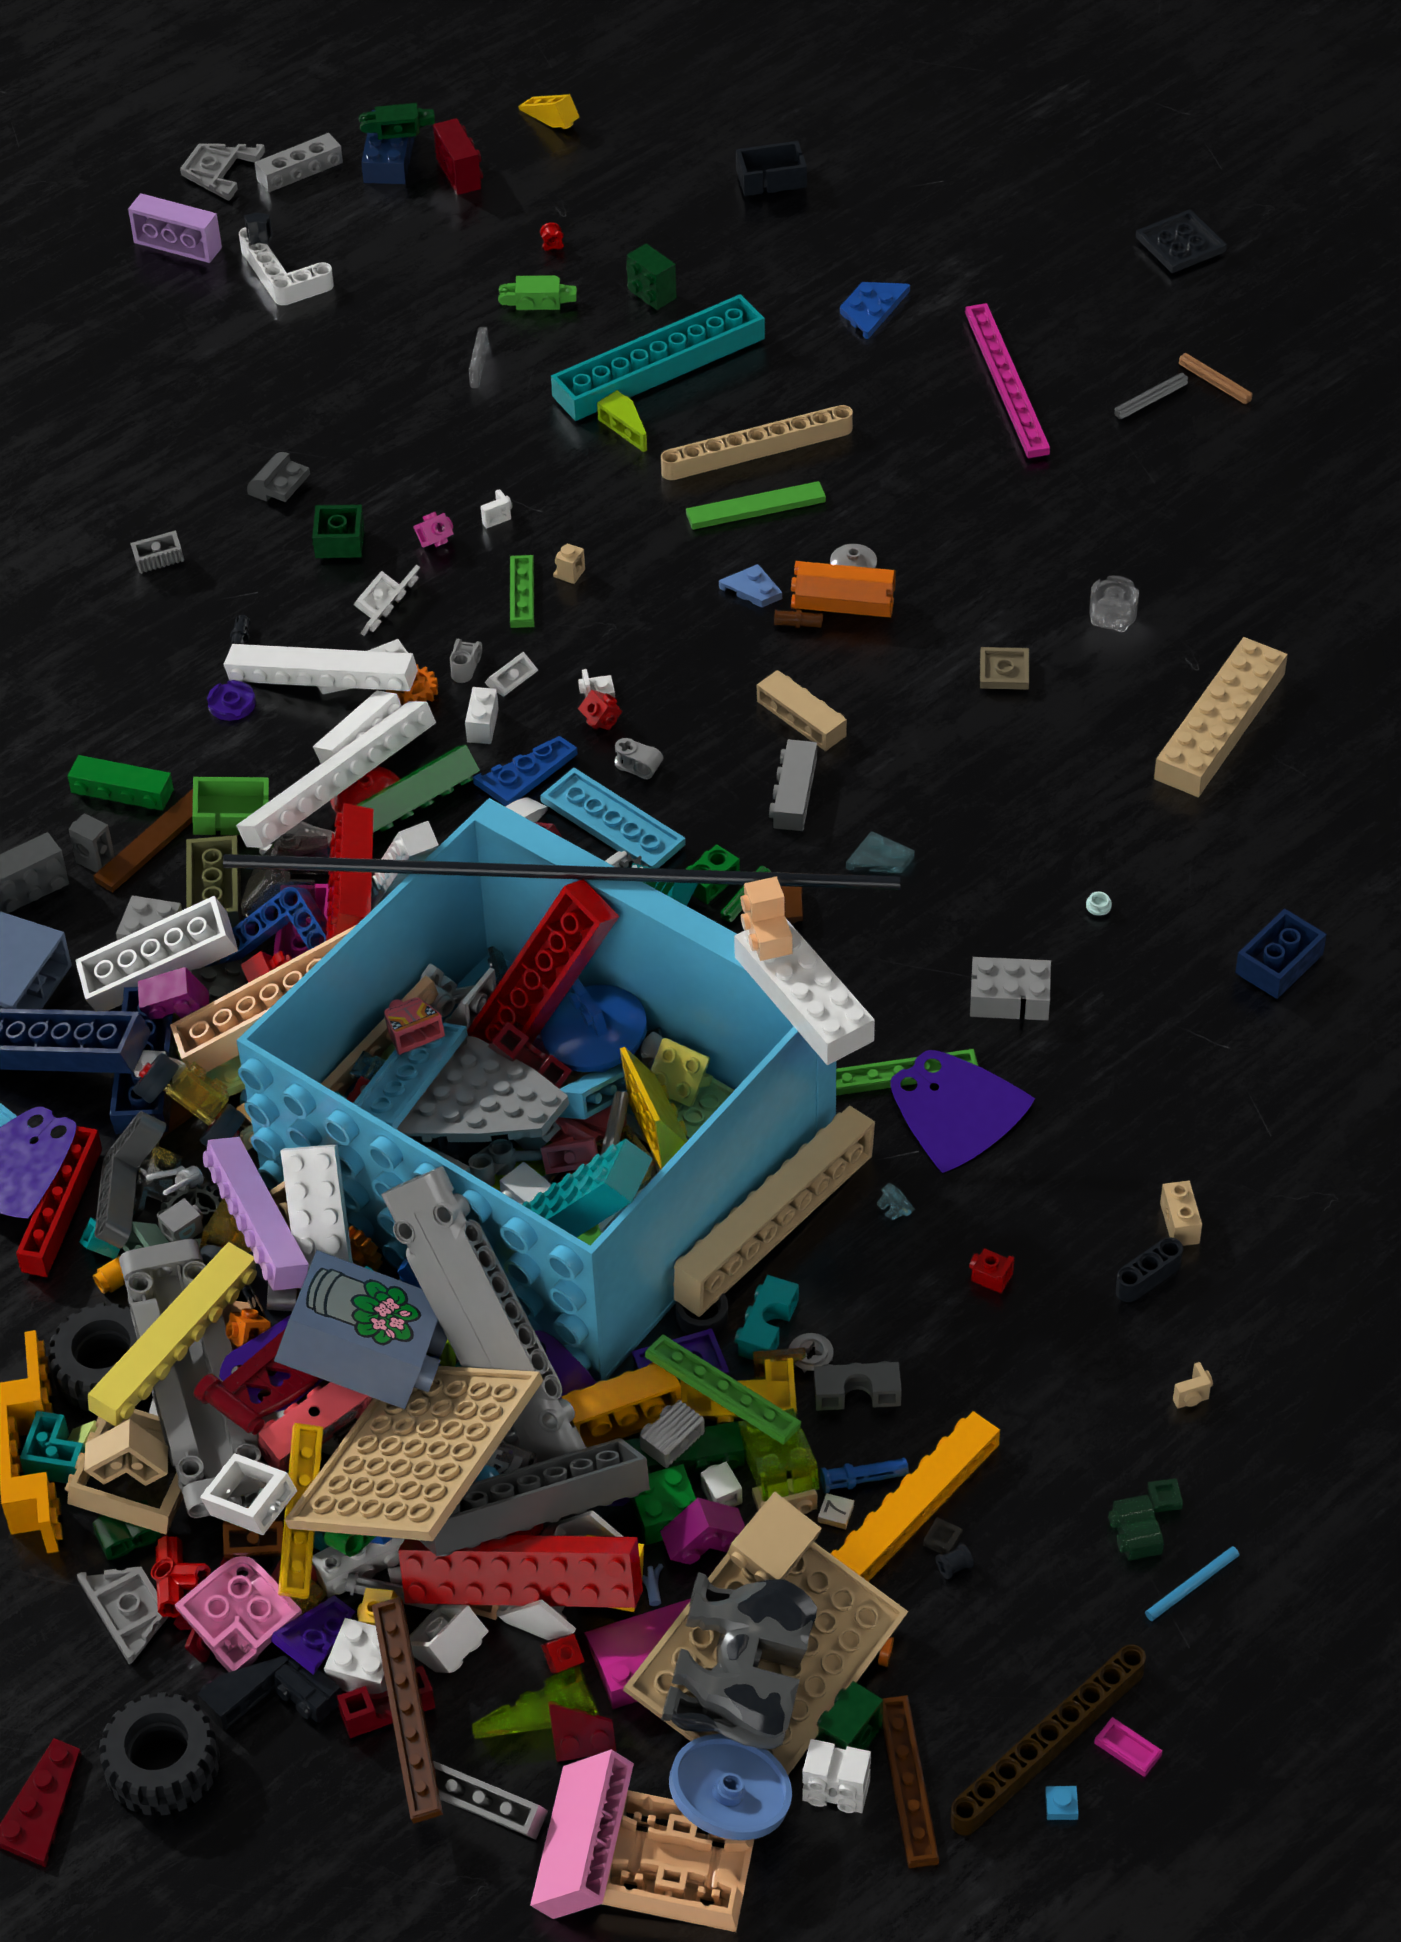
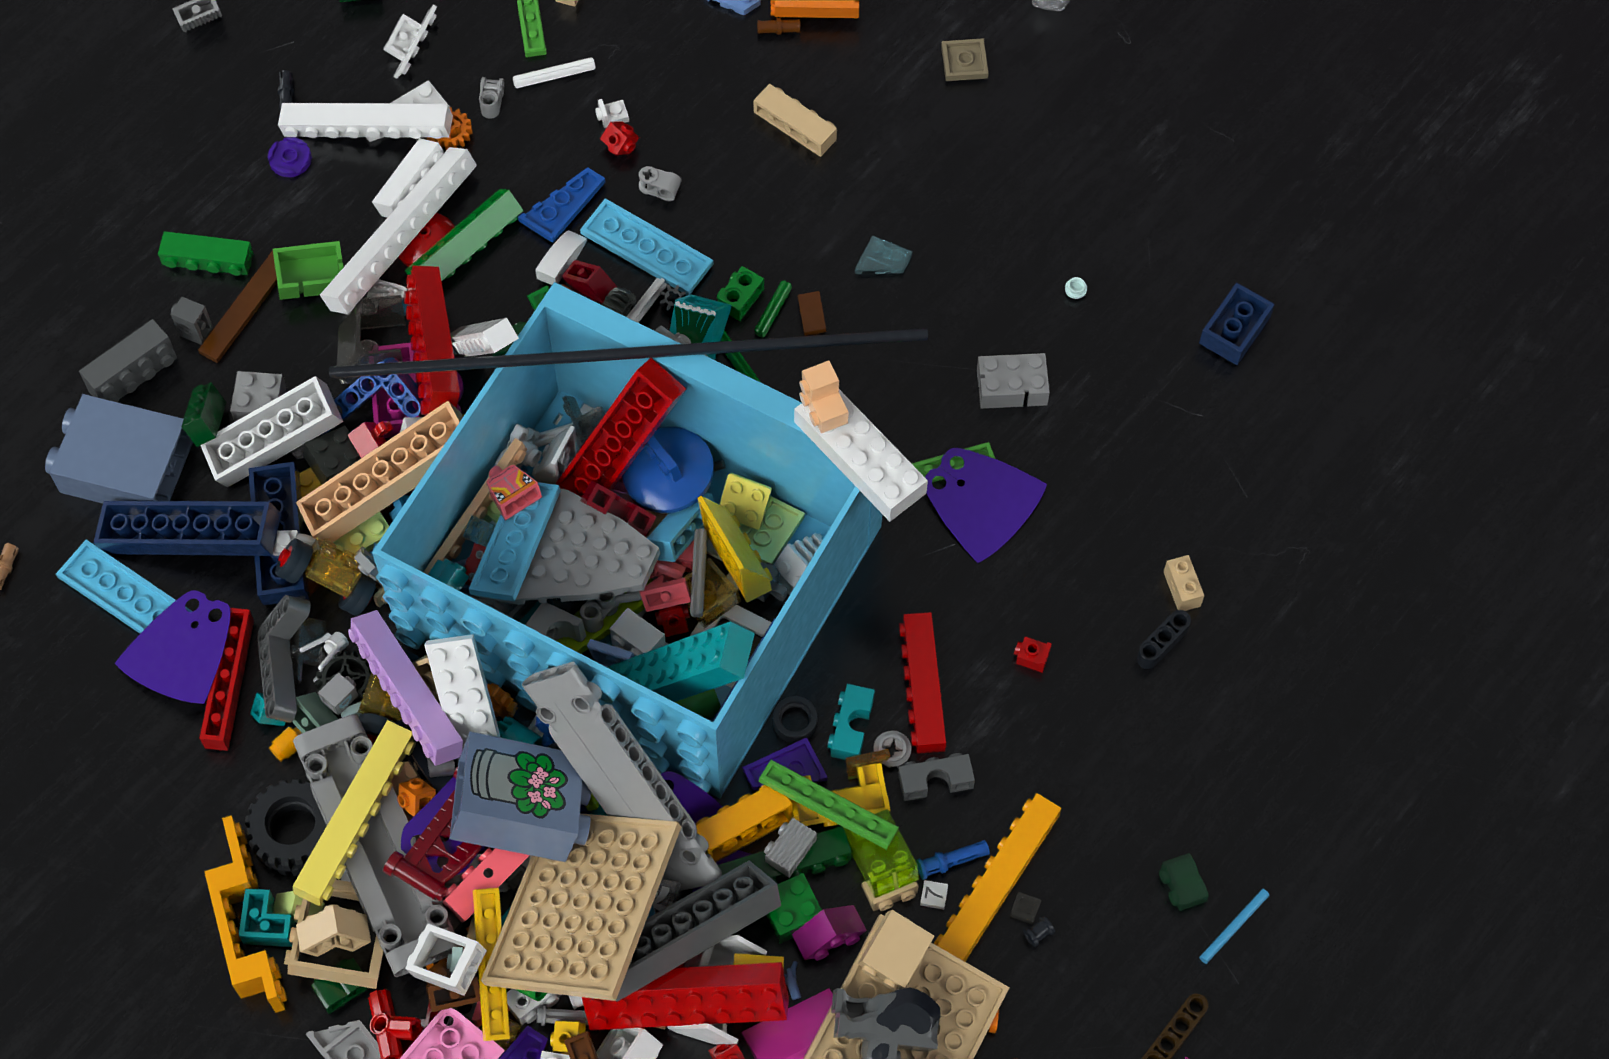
camera: 10 degrees left, 15 degrees up
magenta brick [138,967,209,1020] -> none
olive brick [186,835,241,928] -> none
white brick [465,687,499,744] -> none
white slope [485,652,538,697] -> none
white plate [640,1032,663,1070] -> none
tan brick [673,1105,875,1317] -> none
white brick [701,1461,742,1507] -> none
light grey brick [769,739,817,831] -> none
clear light blue tile [877,1183,915,1220] -> none
clear green plate [1148,1478,1183,1513] -> none
tan brick [1154,637,1288,797] -> none
tan bracket [1173,1362,1213,1409] -> none
none -> dark green brick [181,382,227,447]
none -> light grey wing [354,546,378,581]
none -> white axle [513,57,595,88]
none -> red brick [899,612,946,754]

